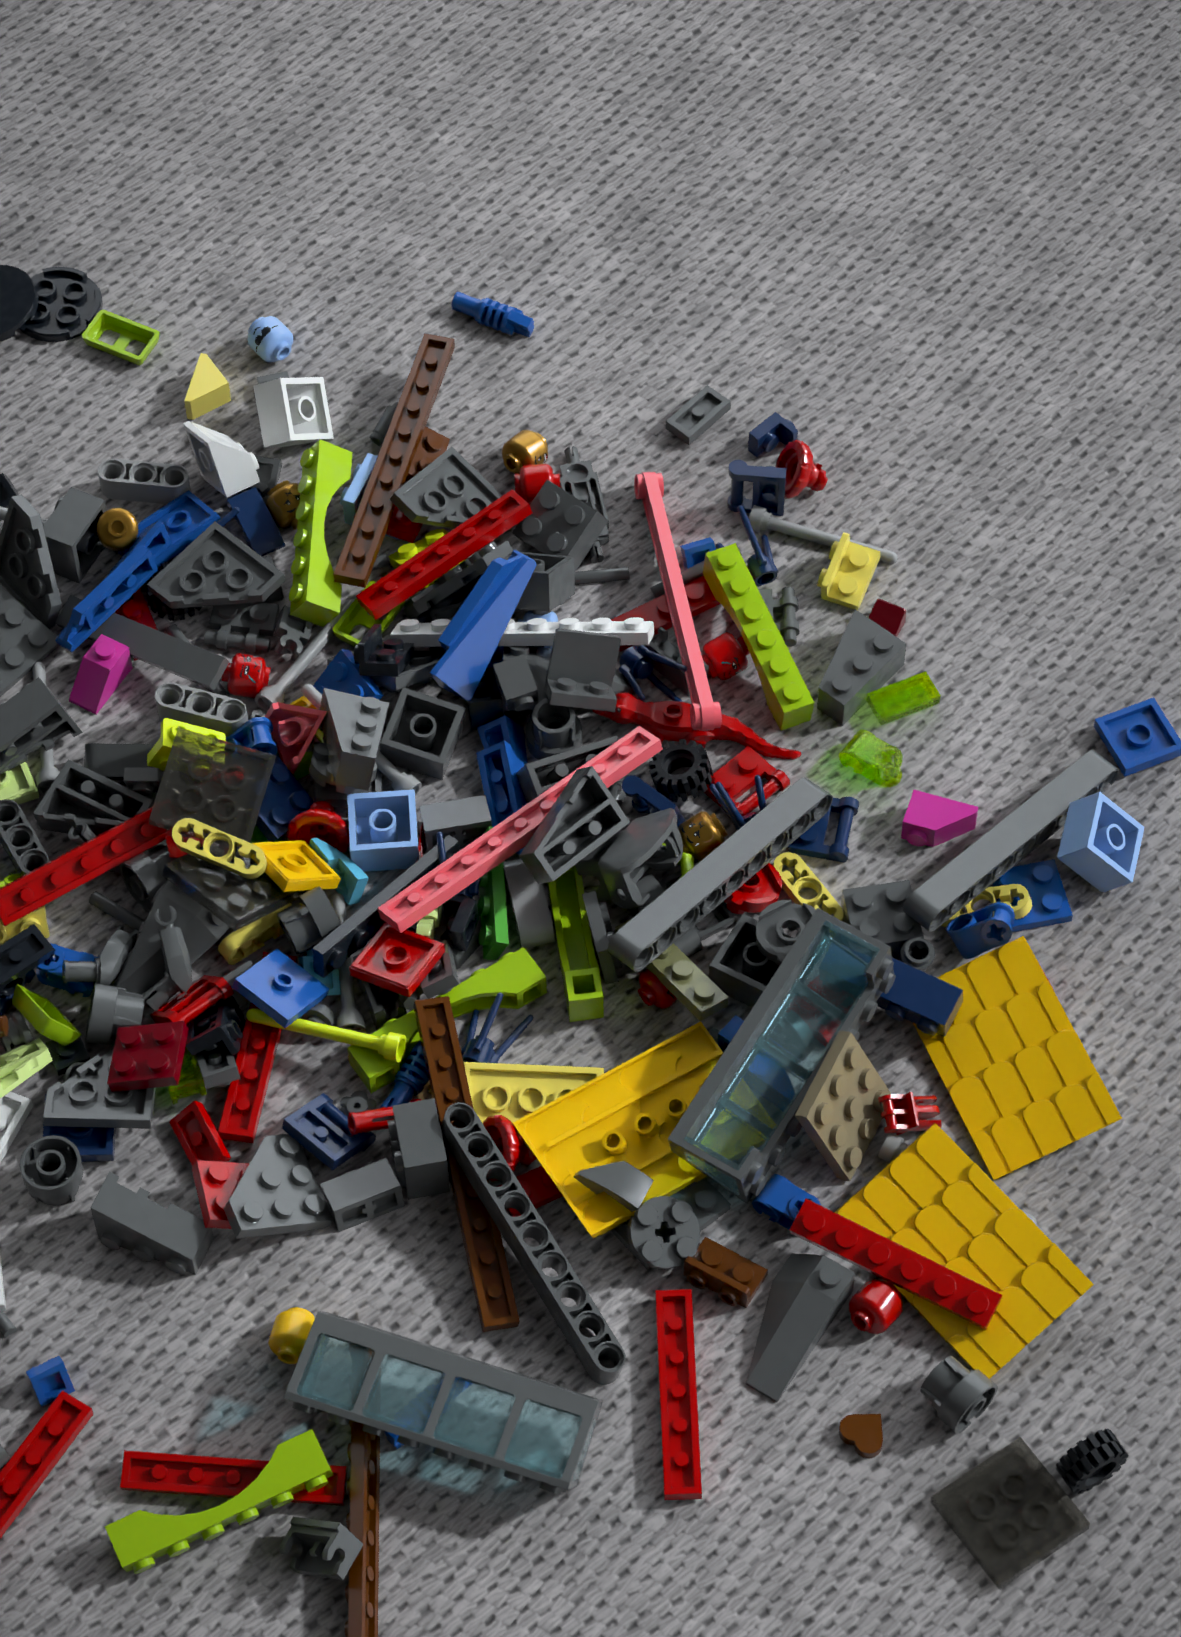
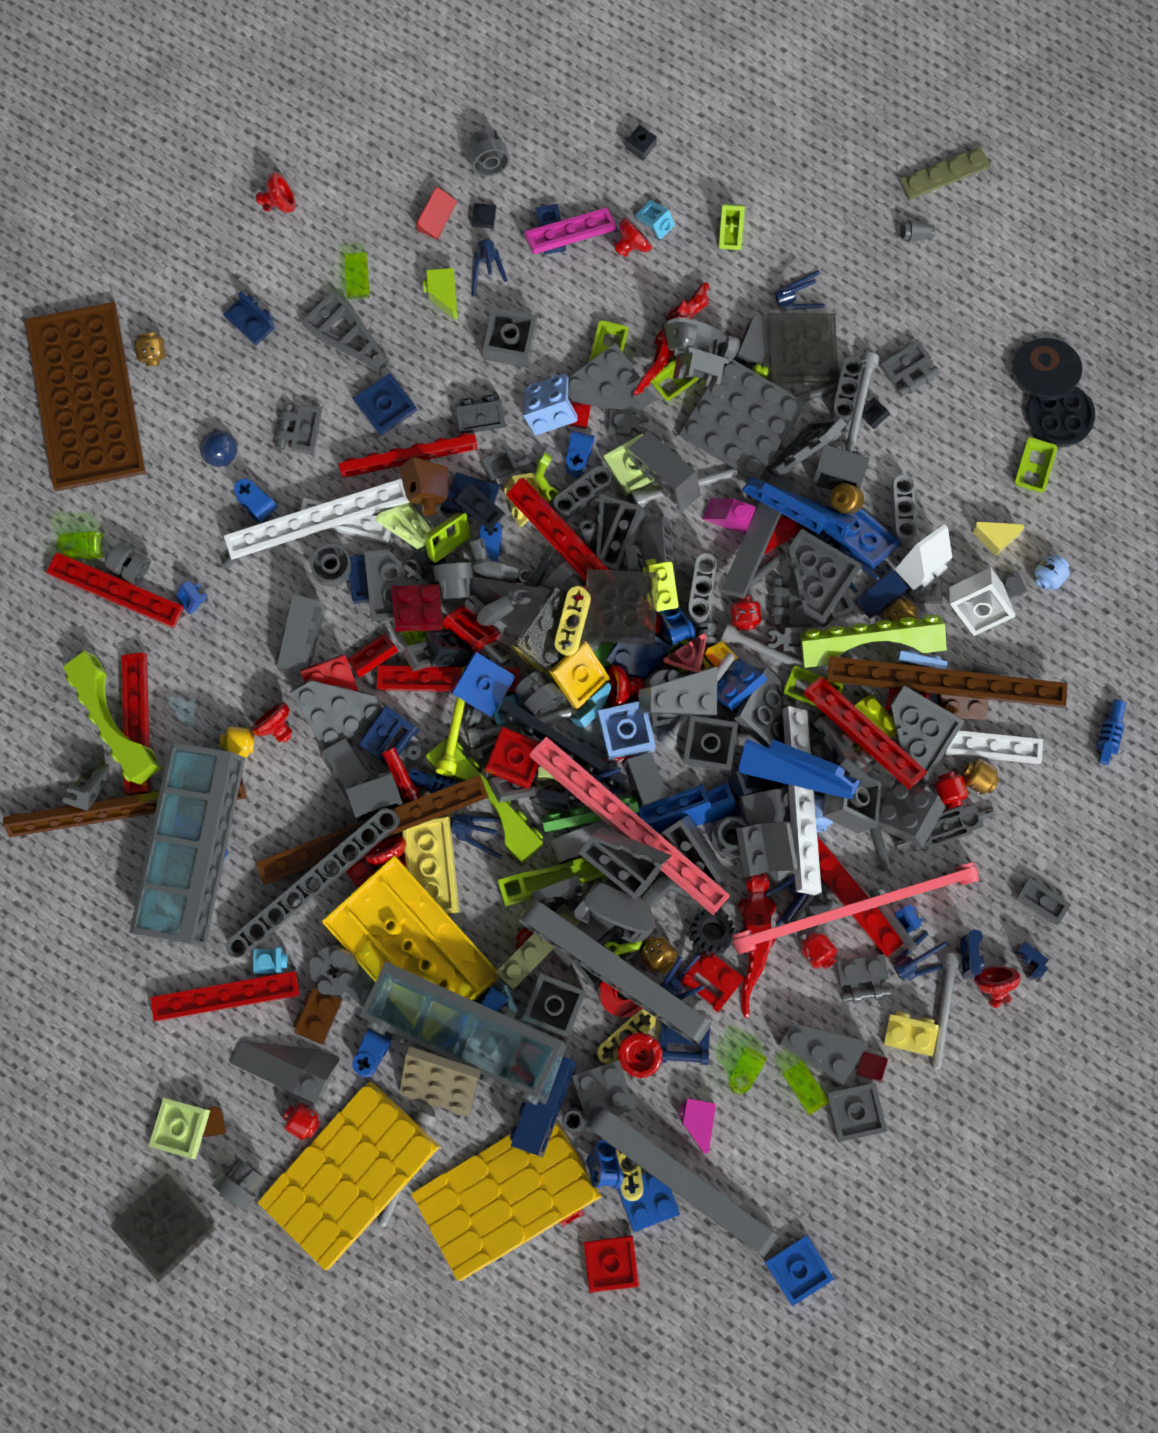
camera: 80 degrees right, 20 degrees up
black bracket [354,624,415,677] -> none
dark grey brick [493,654,538,711] -> none
dark grey slope [574,1161,654,1212] -> none
dark blue plate [622,775,685,828] -> none
lime arch [703,543,815,731] -> none
dark grey plate [756,900,816,968] -> none
red plate [790,1199,1002,1330] -> none
red arm [878,1092,942,1136] -> none
black tyre [1056,1429,1129,1495] -> none
light blue brick [1057,792,1144,892] -> none
none -> yellowish green plate [149,1098,210,1160]
none -> red hair [251,702,292,743]
none -> medium azure bracket [253,947,288,975]
none -> red plate [583,1235,639,1293]
none -> red hair [617,1032,663,1078]
none -> dark grey plate [827,1082,888,1142]
none -> white plate [945,731,1043,764]

